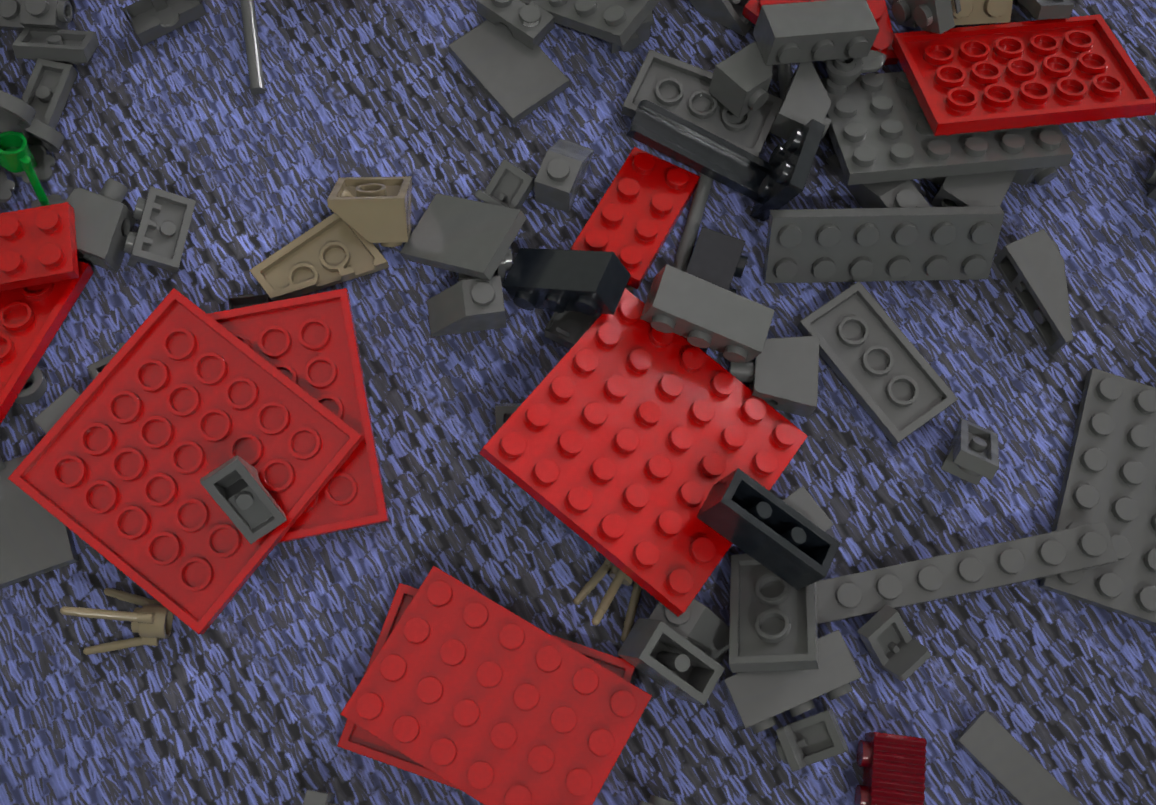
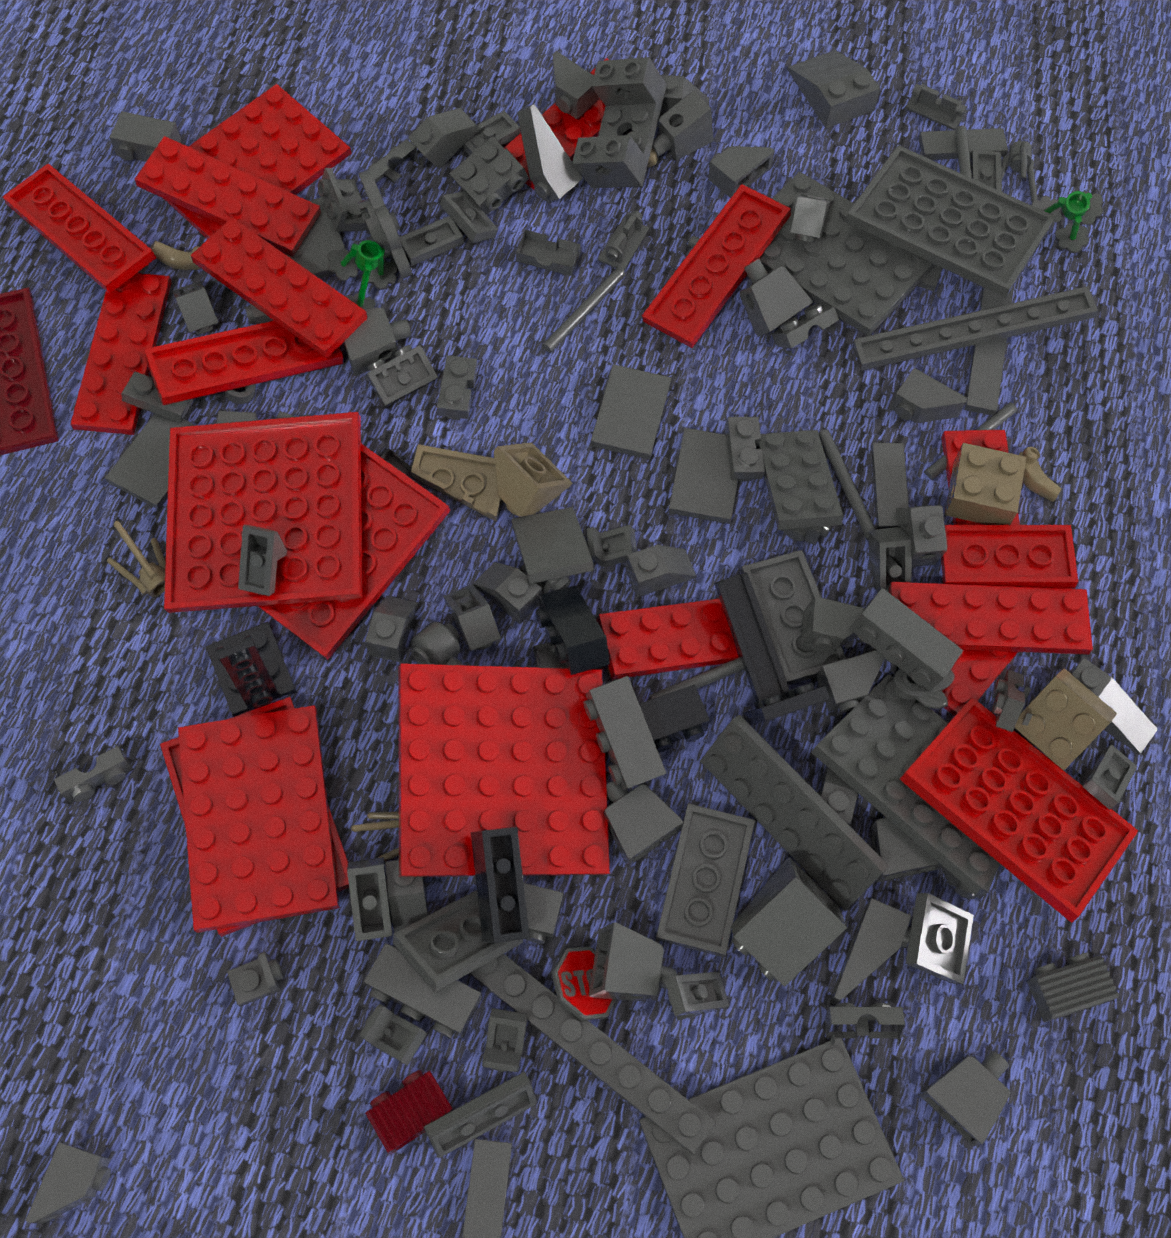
camera: 50 degrees right, 5 degrees down
none -> black bracket [206,622,297,717]
none -> dark grey slope [365,596,418,662]
none -> dark grey head [411,621,460,665]
none -> dark grey tile [424,1071,538,1158]
none -> dark grey piece [437,355,478,420]
none -> dark grey slope [443,584,501,651]
none -> piece [551,947,616,1021]
none -> dark grey torso [589,922,677,1001]
none -> dark grey tile [590,364,672,460]
none -> dark grey slope [731,857,847,987]
none -> dark grey piece [825,1003,905,1046]
none -> dark grey plate [905,893,974,984]

